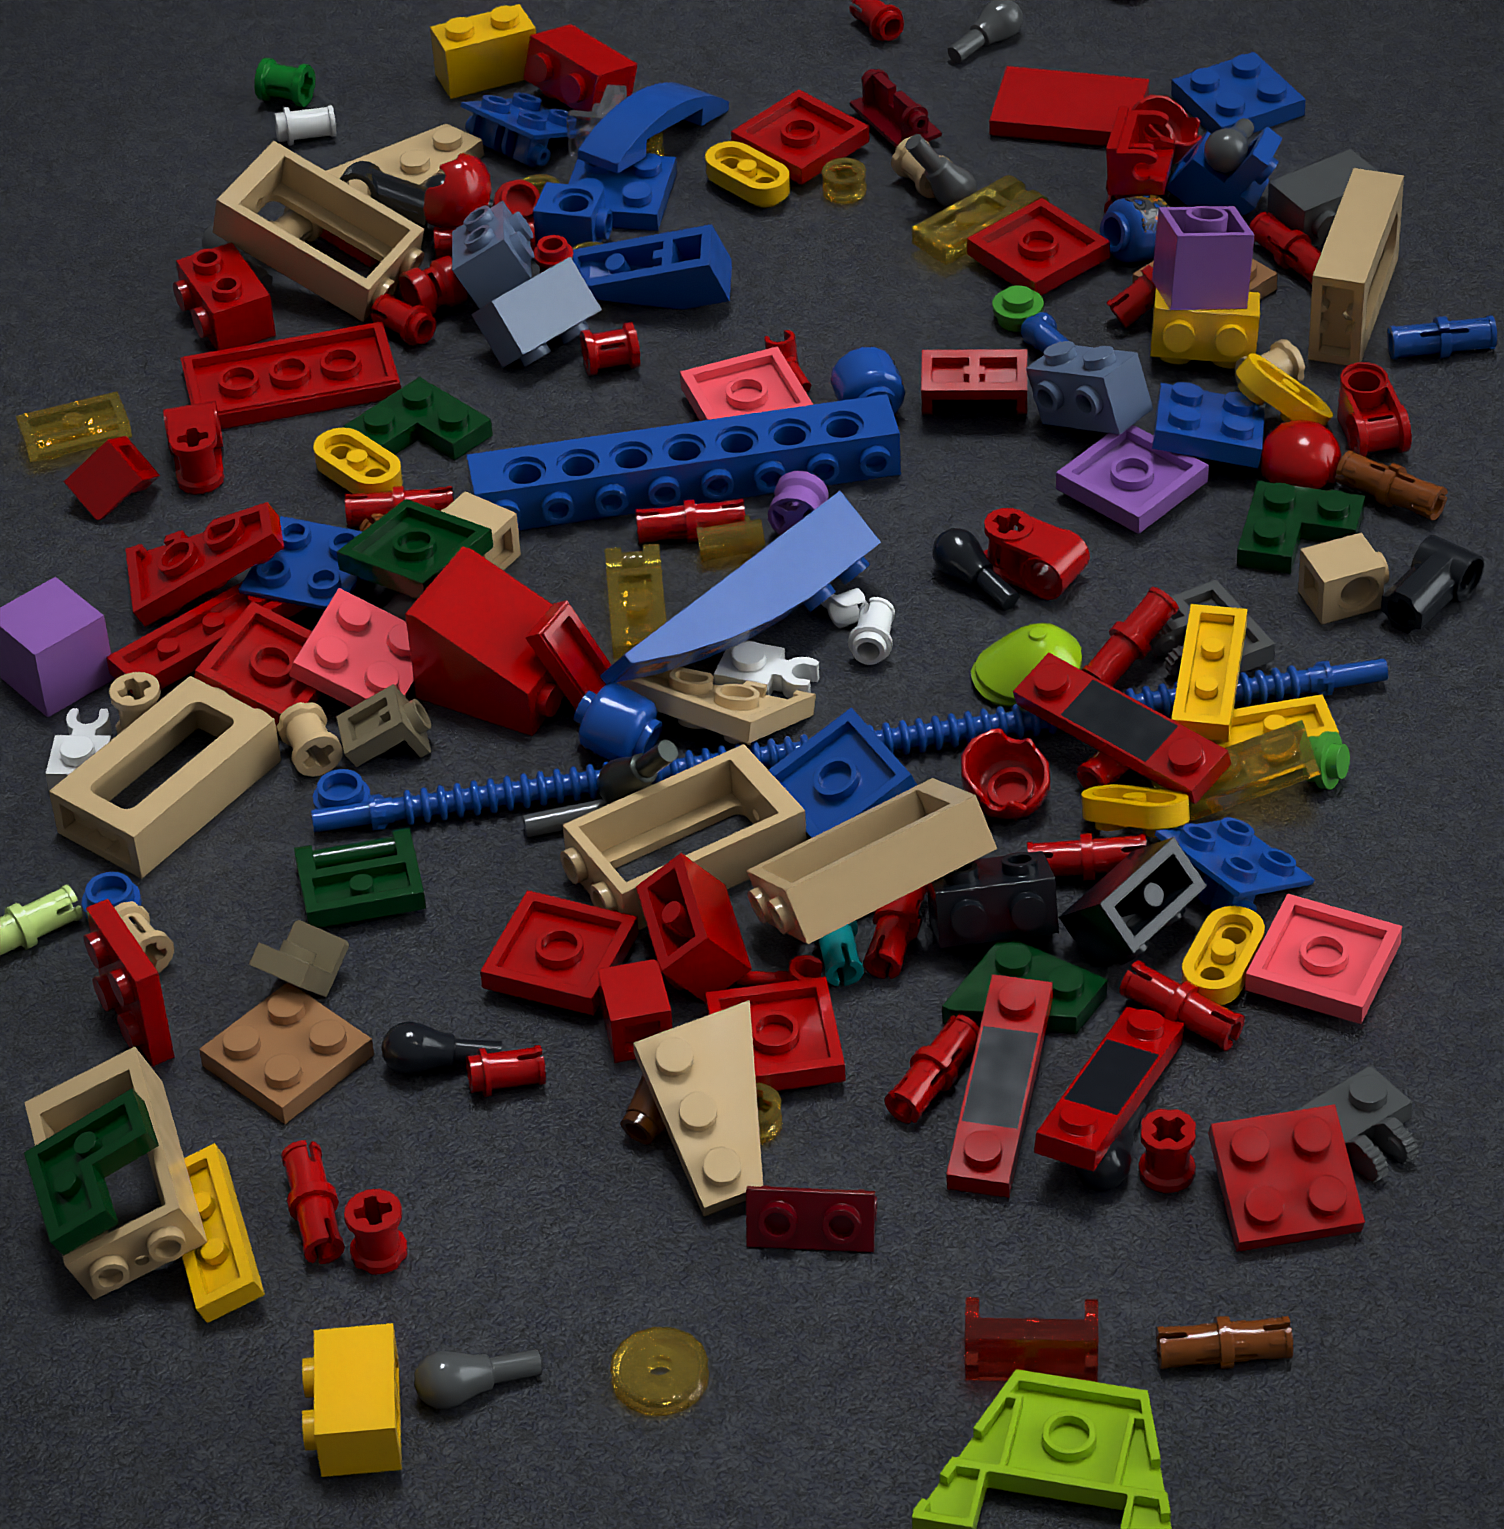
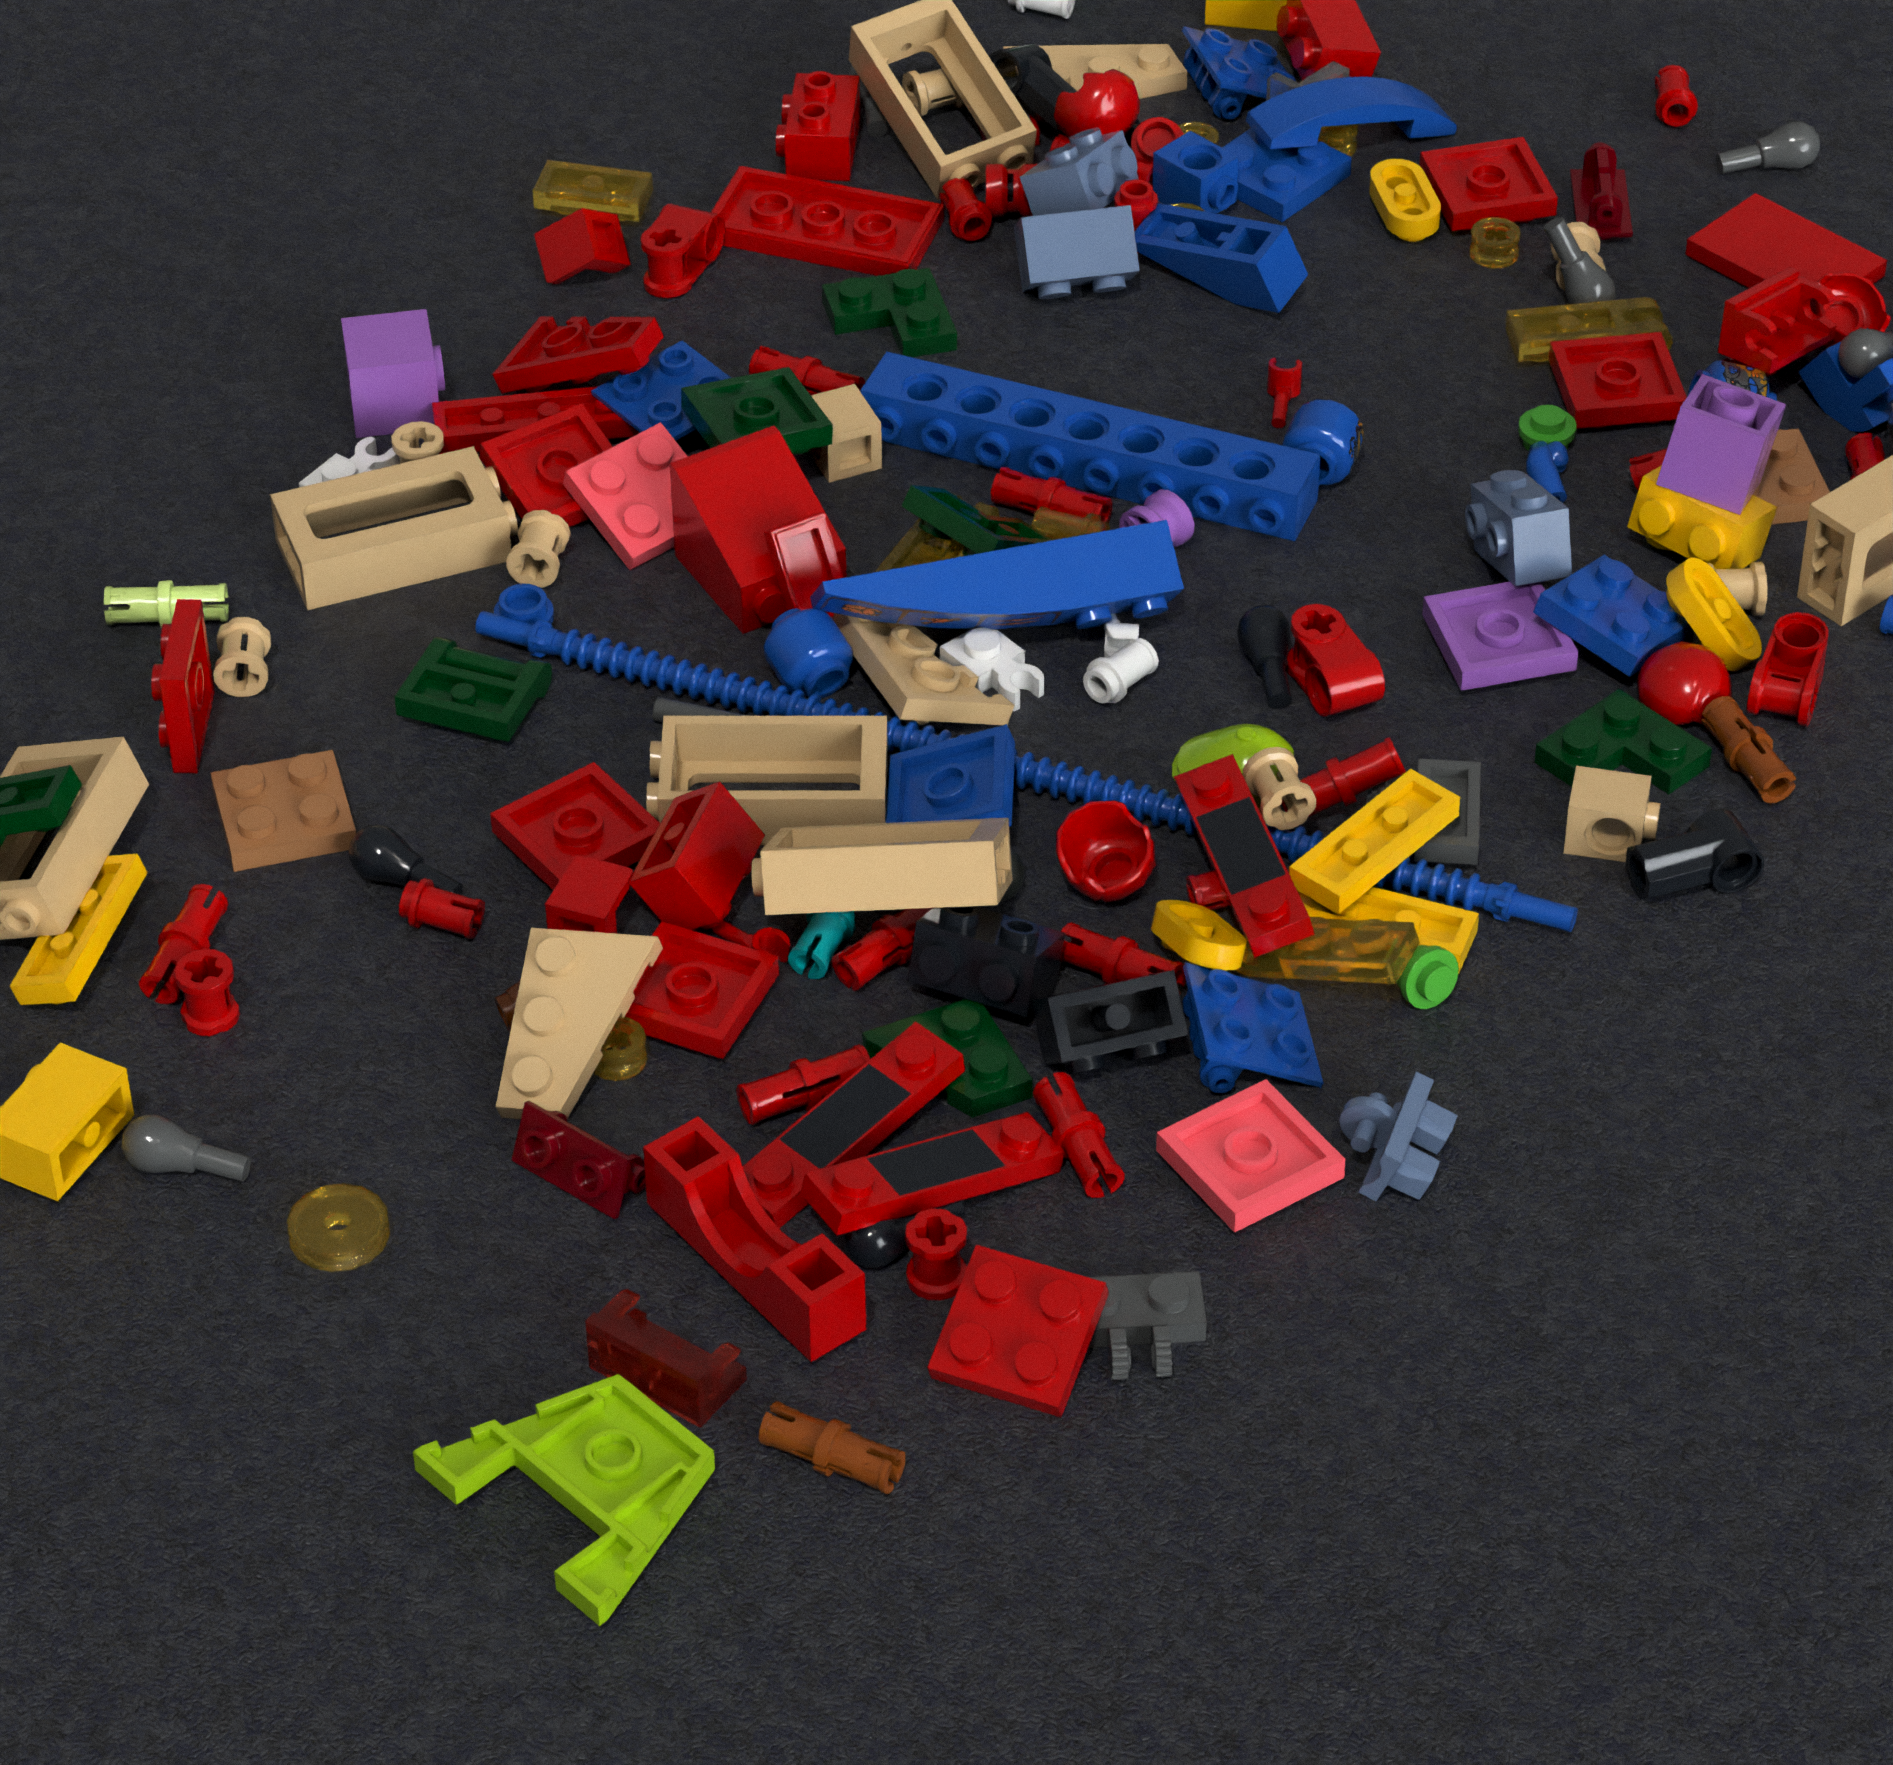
camera: 30 degrees right, 0 degrees up
blue plate [82,872,142,919] -> none
dark tan bracket [249,920,349,998] -> none
yellow plate [313,428,403,494] -> none
dark tan bracket [336,684,432,767] -> none
red bush [580,322,641,376] -> none
pearl dark grey piece [597,740,678,804] -> none
coral plate [680,346,813,421] -> none
red hinge [921,349,1027,415] -> none
yellow plate [1181,906,1265,1005] -> none
none -> red arch [643,1116,866,1362]
none -> dark green plate [902,485,1053,556]
none -> tan bush [1242,747,1316,830]
none -> sand blue hips [1339,1071,1458,1201]

